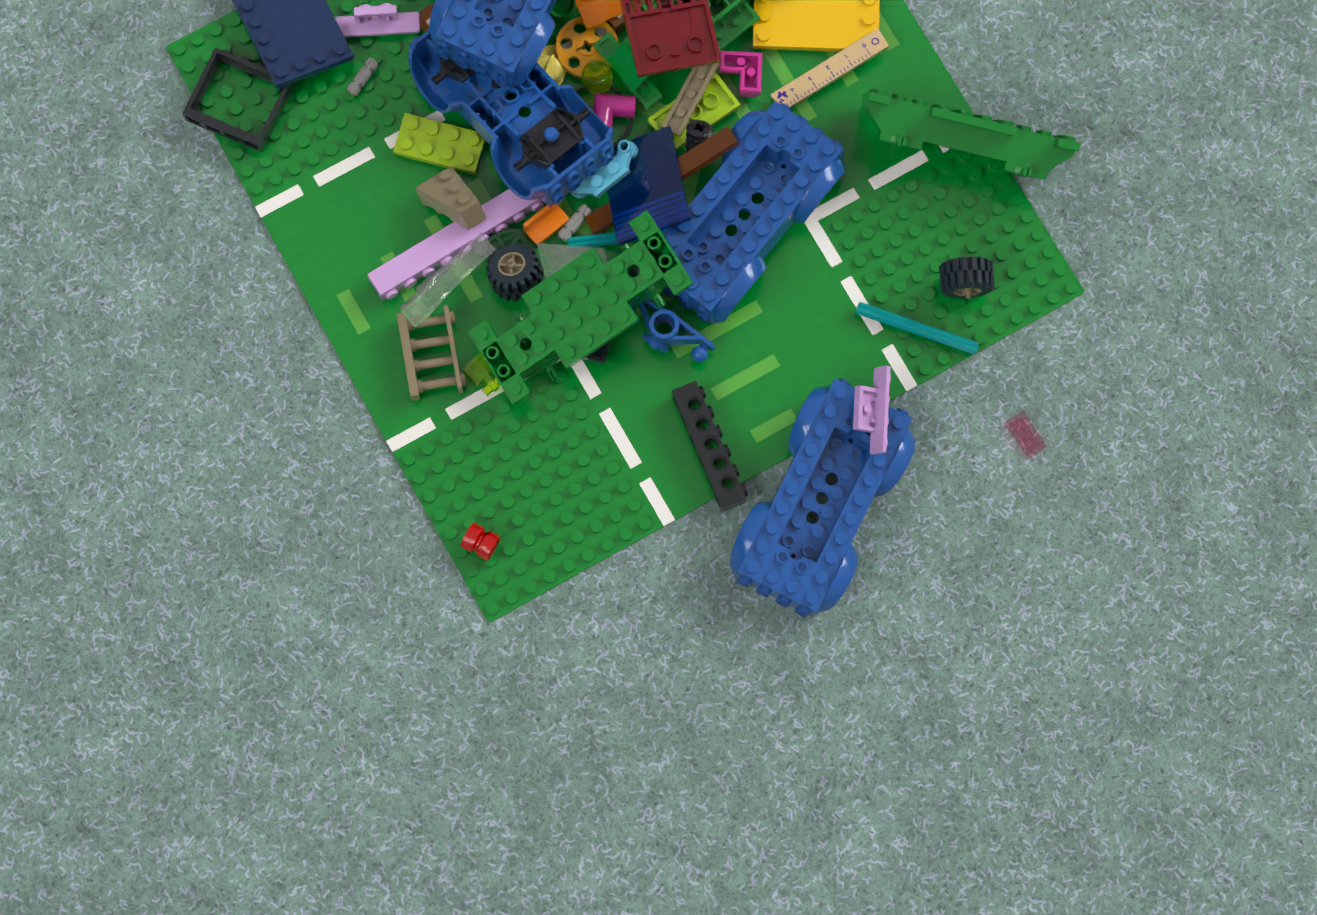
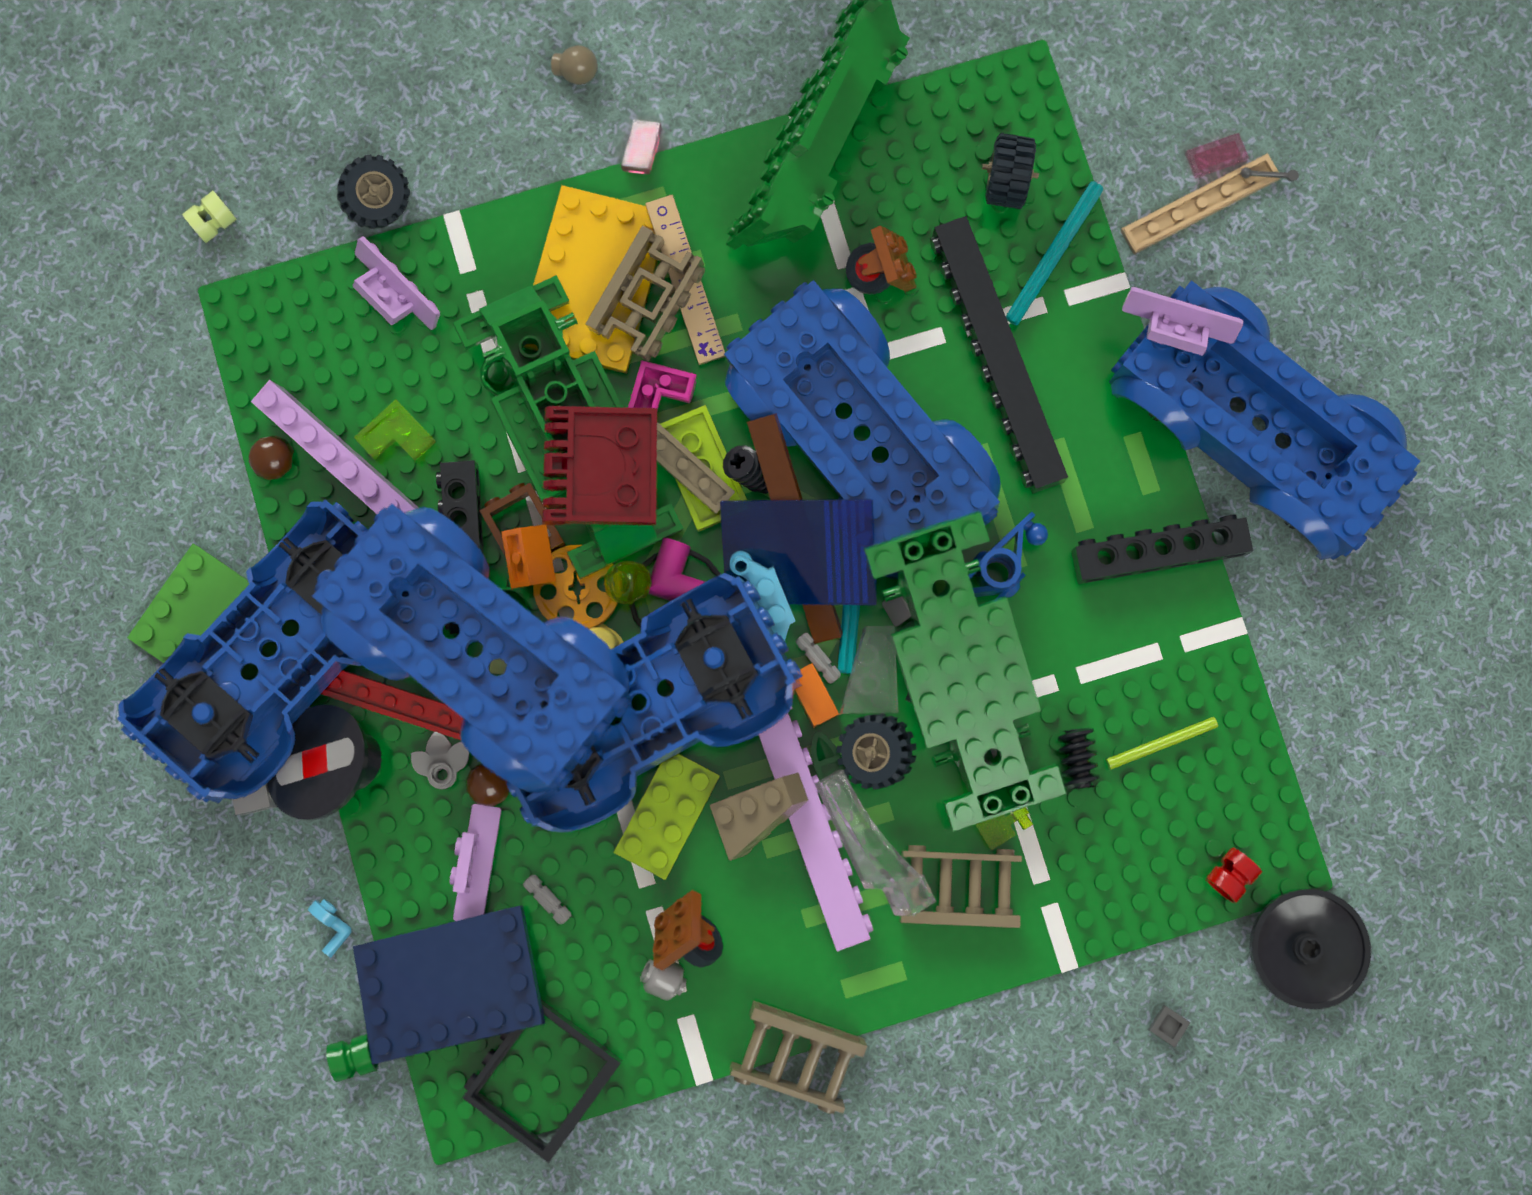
camera: 70 degrees left, 5 degrees up
none -> dark tan fence [586,225,705,362]
none -> clear pink tile [621,120,662,174]
none -> light grey head [640,960,687,1000]
none -> dark orange plate [653,890,723,971]
none -> dark tan fence [730,1000,867,1114]
none -> dark orange plate [845,226,917,295]
none -> black brick [930,216,1068,494]
none -> black piece [1057,728,1100,790]
none -> lime bar [1106,717,1218,770]
none -> tan tile [1121,153,1280,254]
none -> dark grey plate [1148,1005,1191,1048]
none -> dark grey hinge [1240,167,1299,182]
none -> black dish [1249,889,1371,1010]

